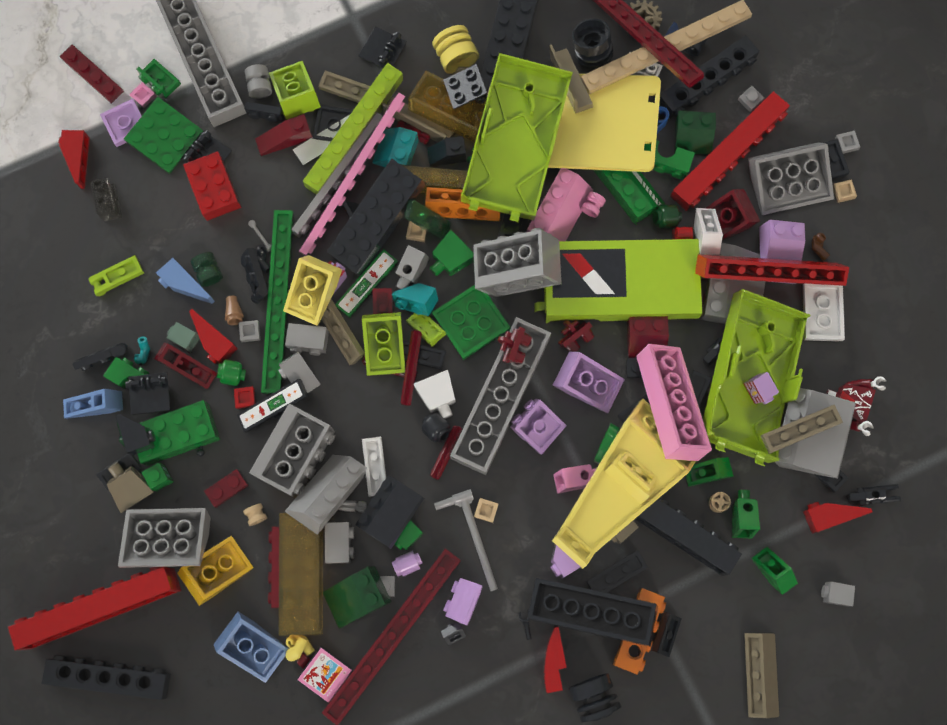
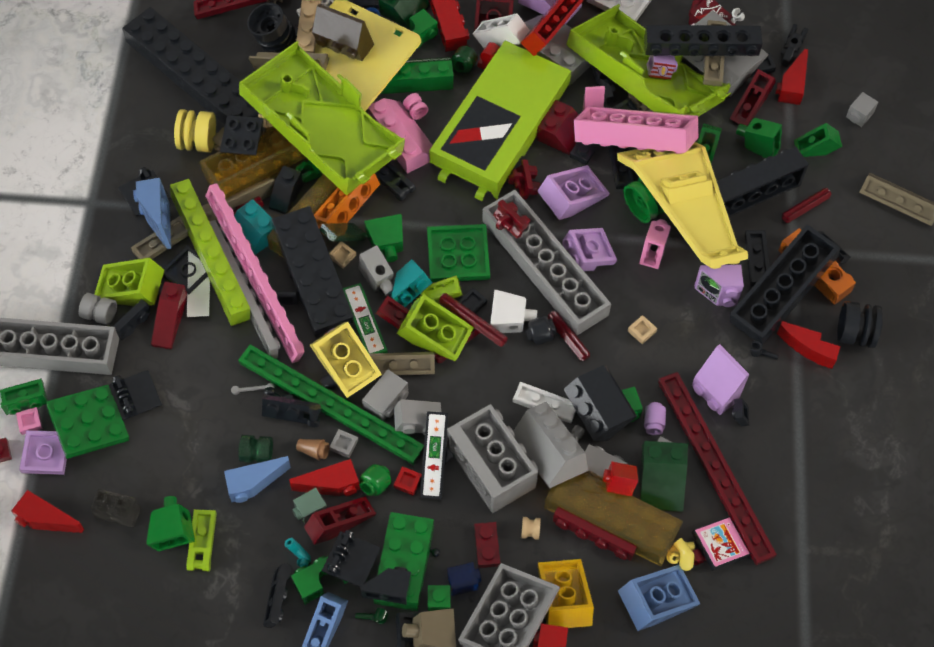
camera: 65 degrees left, 15 degrees down
red brick [183,151,242,221] -> none
light grey bar [434,489,498,591] -> none
light grey brick [474,228,561,297] -> none
tan wheel [708,492,731,513] -> none
none -> medium blue slope [133,178,171,249]
none -> green torso [147,496,195,552]
none -> slope [312,4,374,61]
none -> clear blue brick [447,562,482,596]
none -> bright pink slope [582,86,605,111]
none -> red brick [603,461,638,497]
none -> black brick [644,25,763,56]
none -> dark red slope [730,69,776,126]
none -> dark red axle [782,188,832,223]

